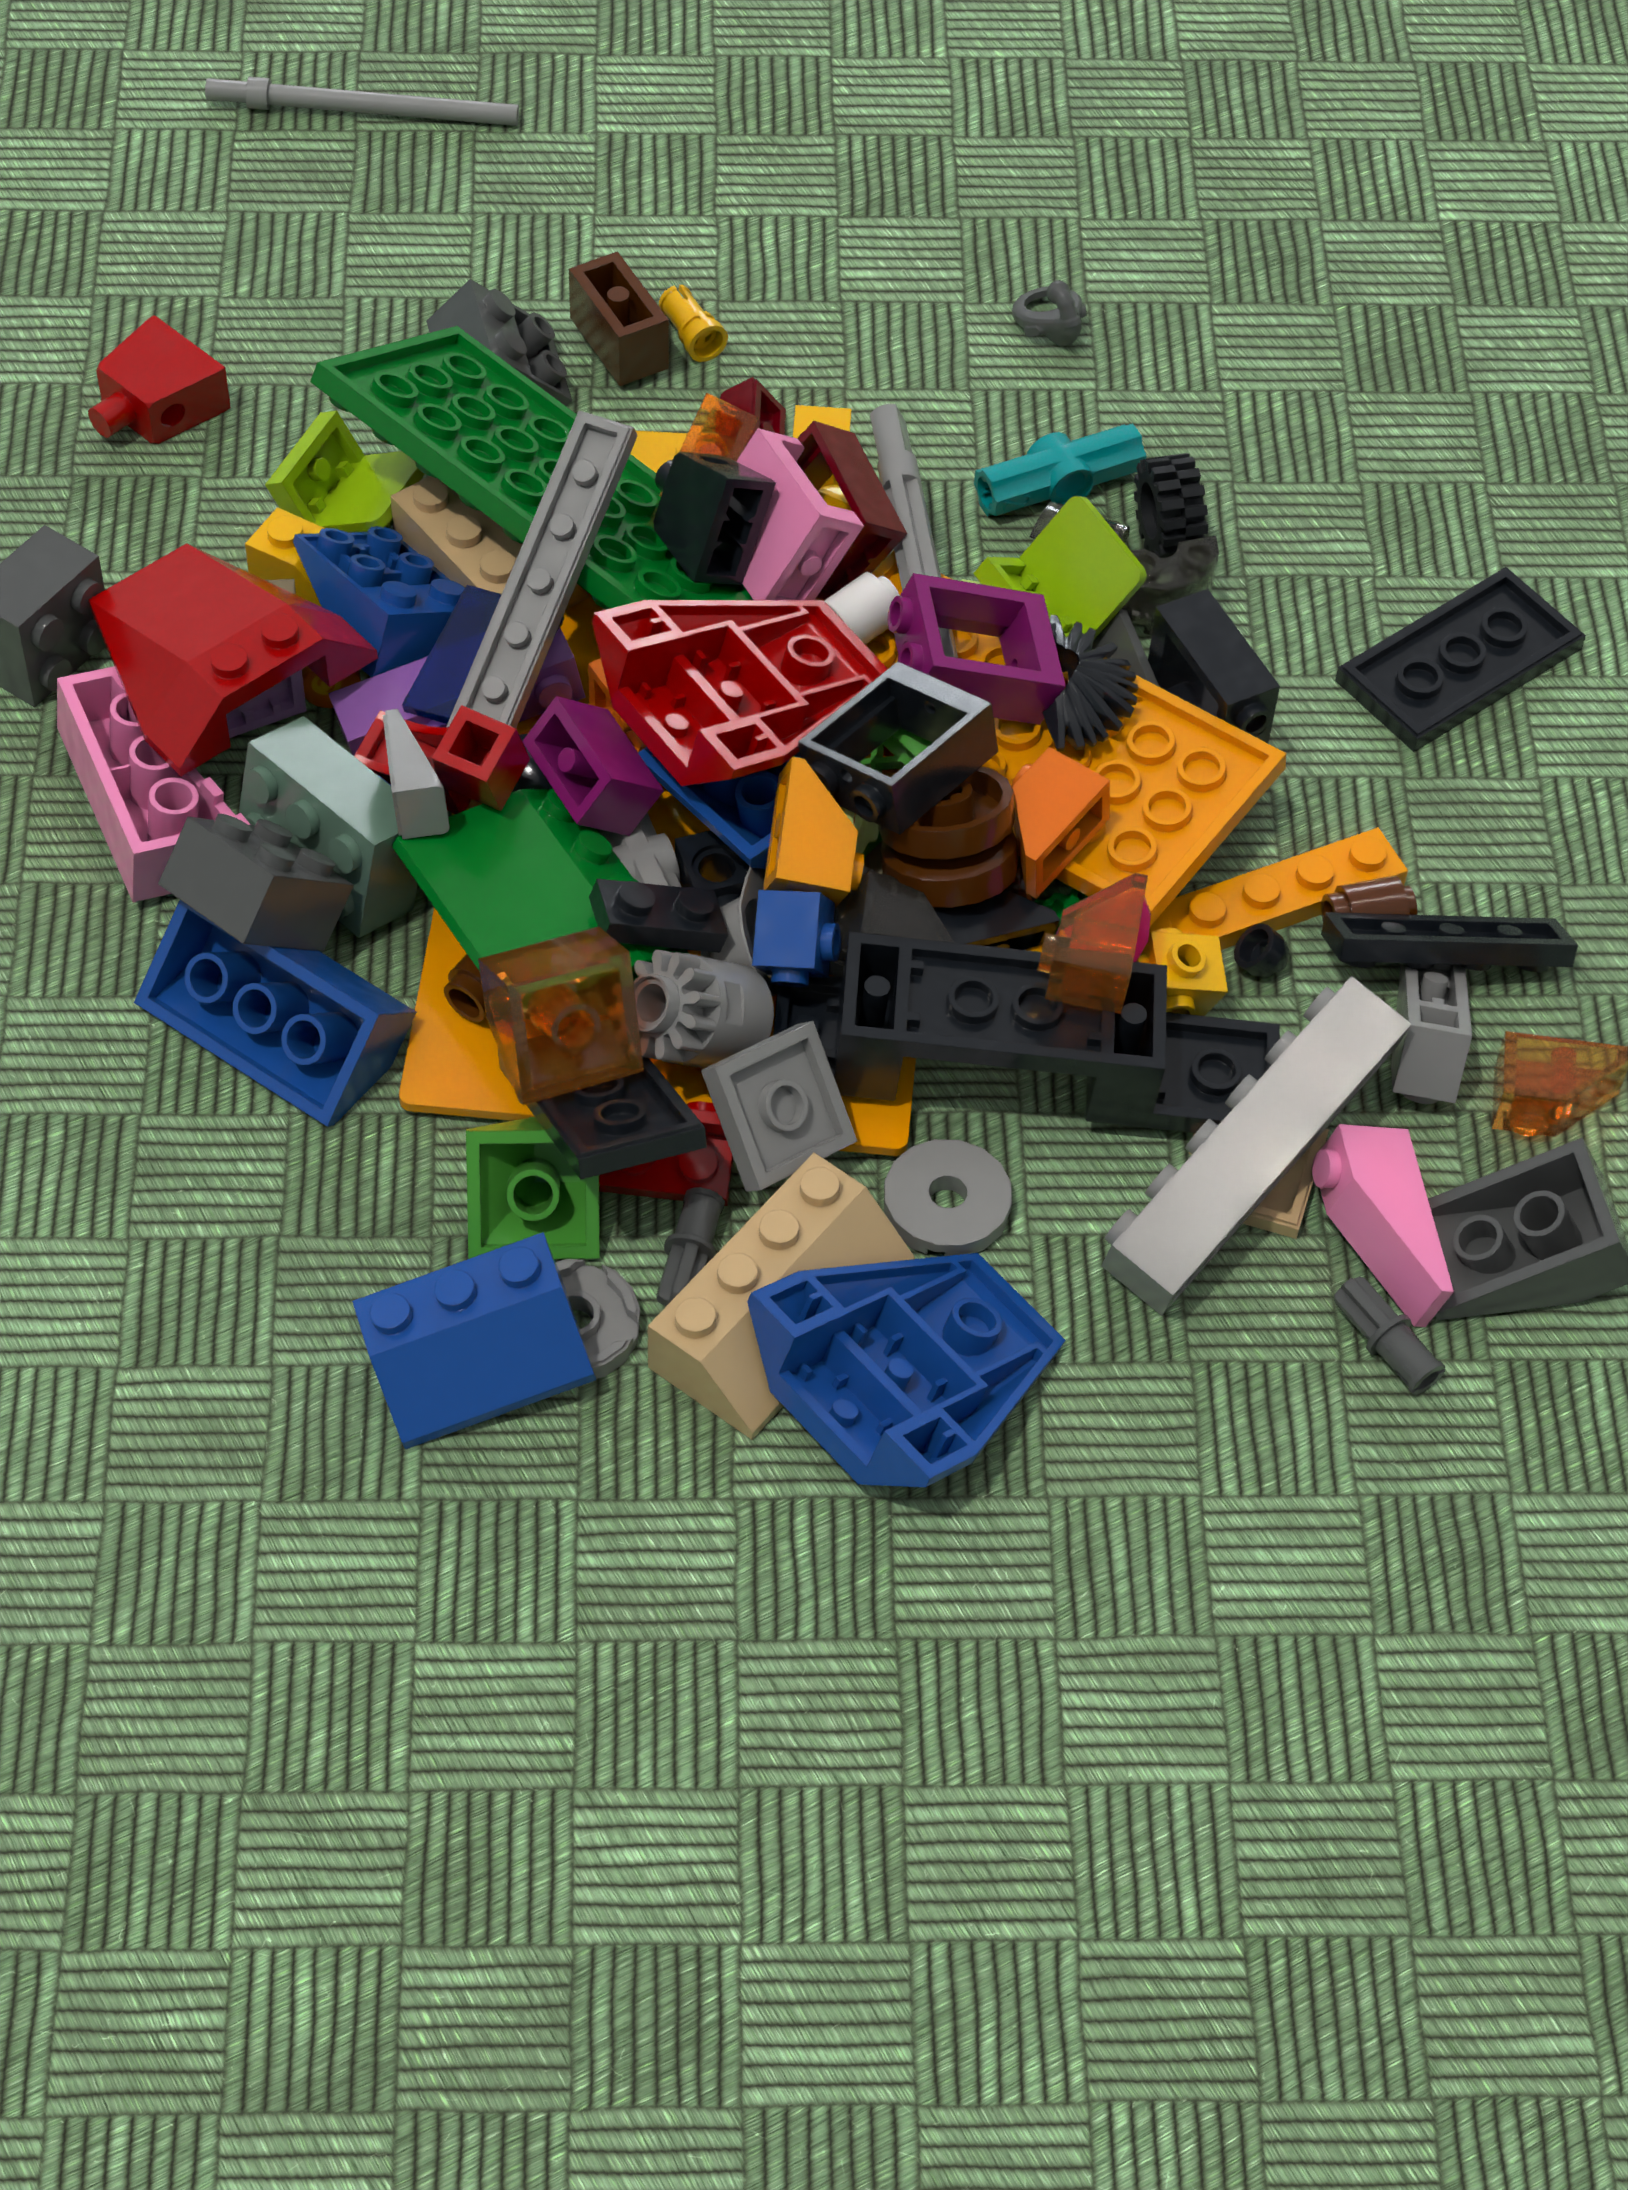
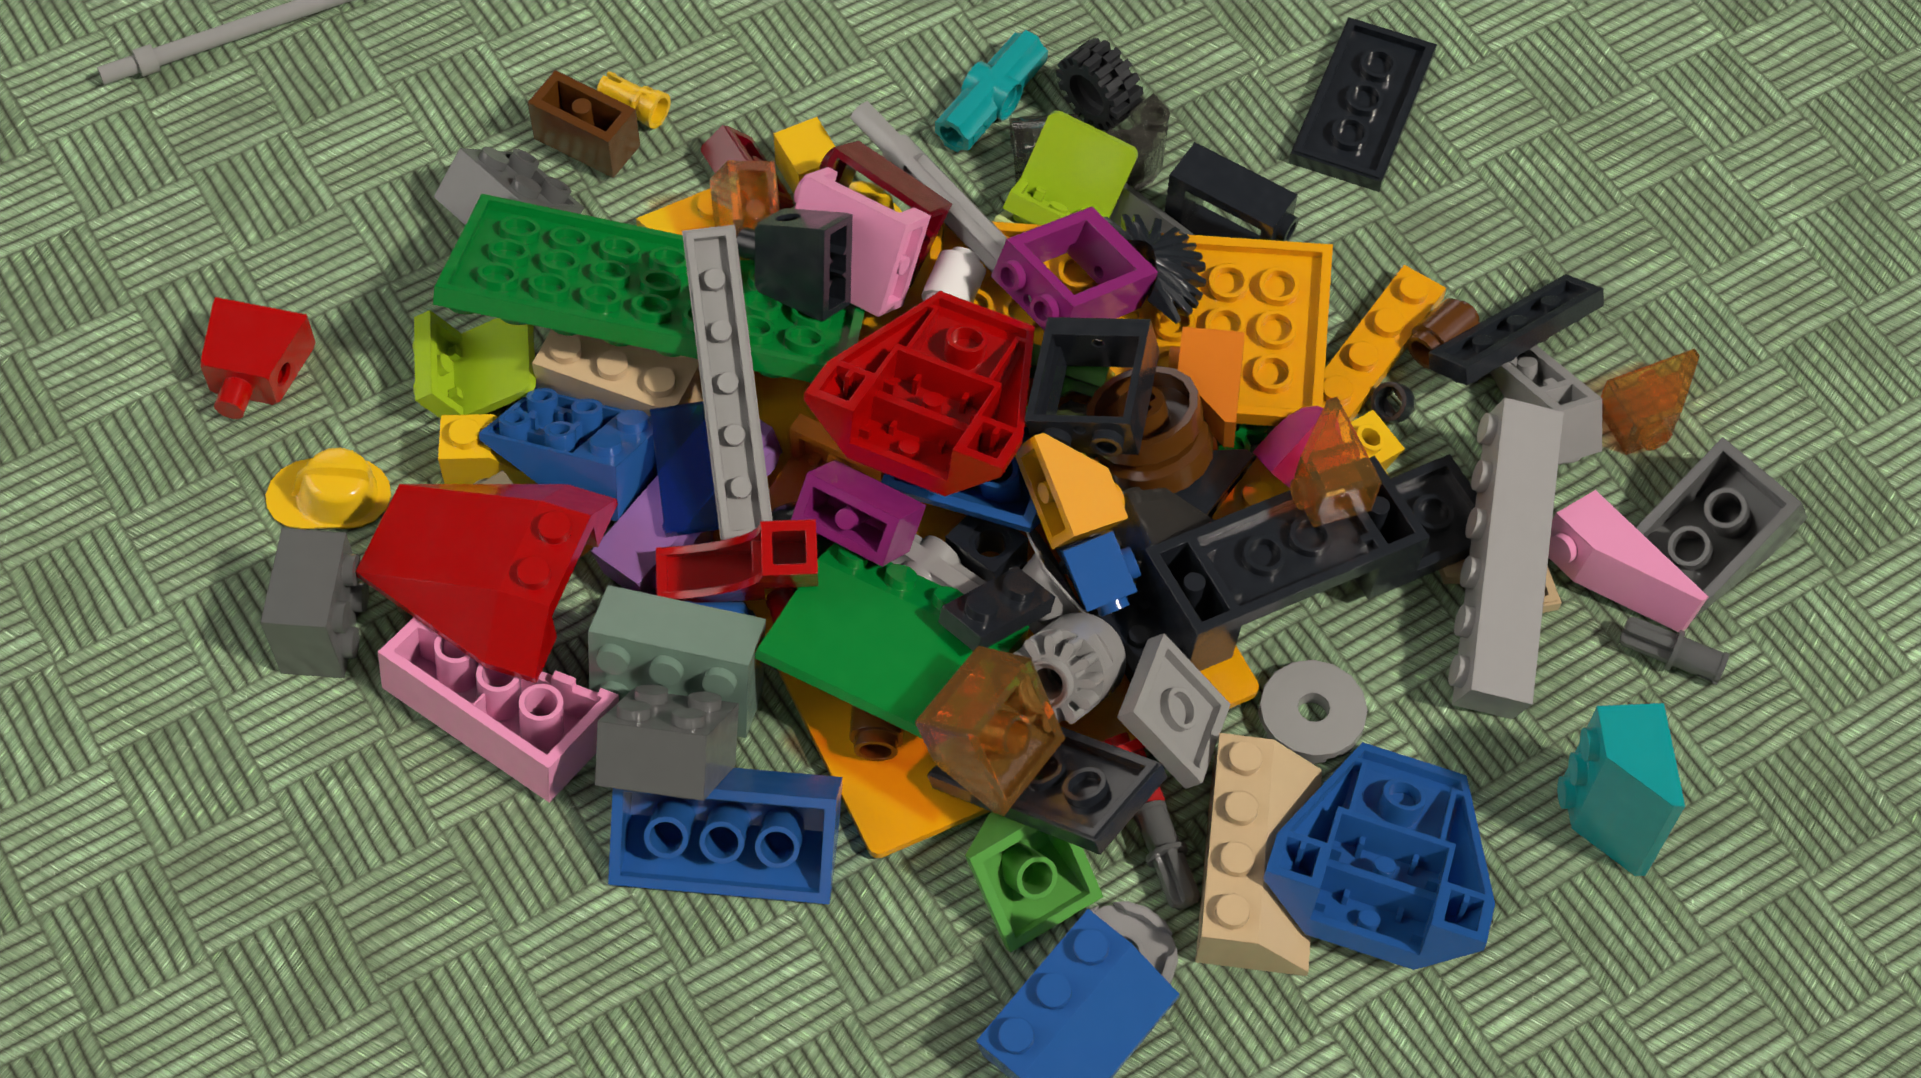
camera: 30 degrees left, 5 degrees up
light grey slope [383,709,449,839] -> none
none -> yellow piece [265,447,391,529]
none -> teal slope [1557,703,1685,876]

